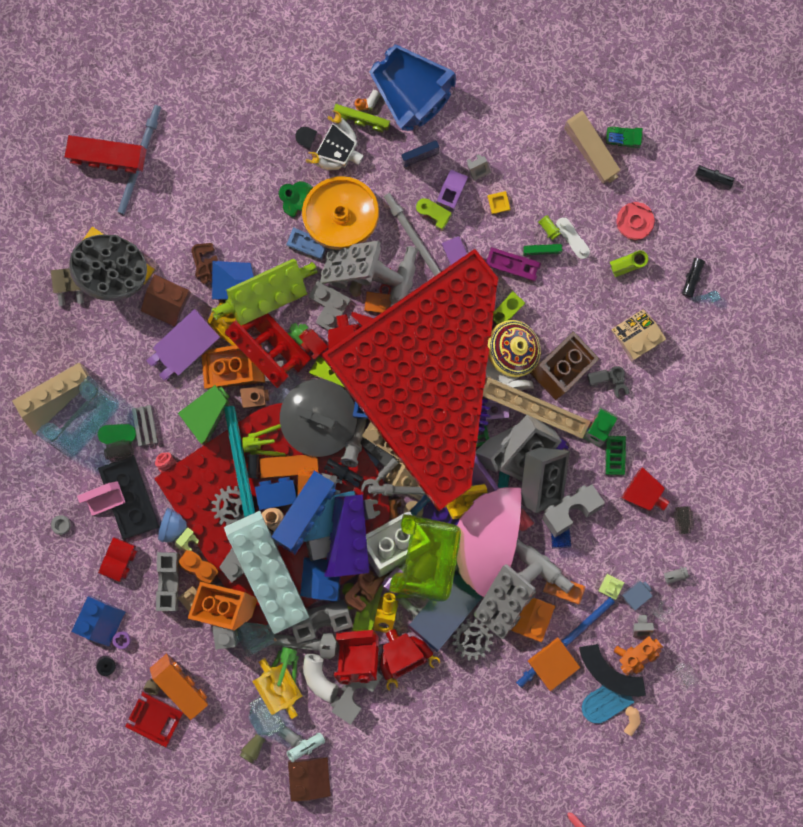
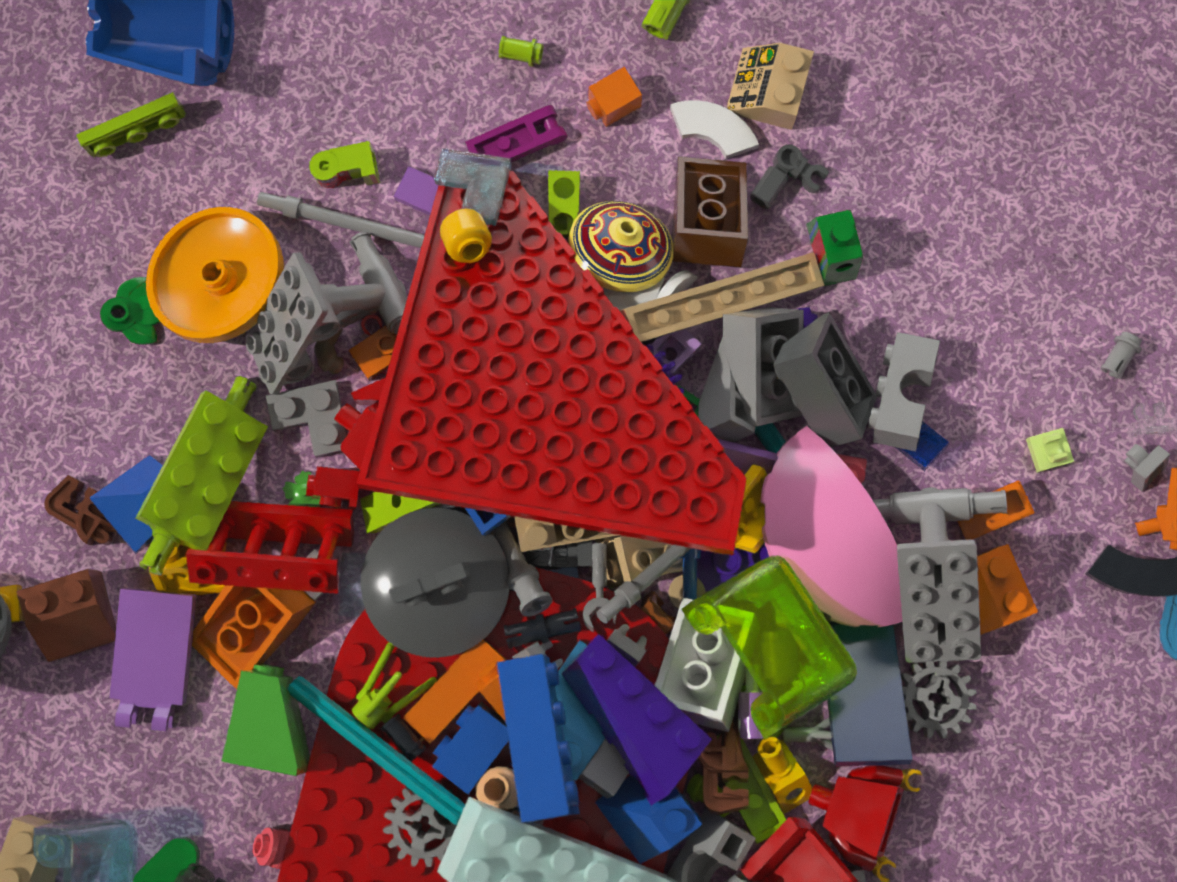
camera: 45 degrees left, 5 degrees down
light grey tile [132,405,158,446] -> none
nougat brick [240,386,270,409] -> none
medium blue plate [286,227,326,260] -> none
black tile [295,127,318,149] -> none
torso [306,110,364,170] -> none
arm [354,90,381,111] -> none
dark blue tile [401,140,439,168] -> none
medium lavender slope [436,170,468,212] -> none
light grey tile [467,155,491,181] -> none
yellow tile [487,191,510,214] -> none
blue bar [516,597,615,688] -> none
green tile [523,244,562,256] -> none
orange tile [528,637,580,691] -> none
white piece [556,218,590,259] -> none
green slope [605,436,626,475] -> none
red torso [621,467,670,511] -> none
sand blue brick [621,581,653,611] -> none
clear smoke brick [674,506,694,535] -> none
none -> clear light blue tile [434,148,512,226]
none -> yellow head [440,209,492,263]
none -> orange brick [586,67,642,127]
none -> white tile [670,100,759,159]

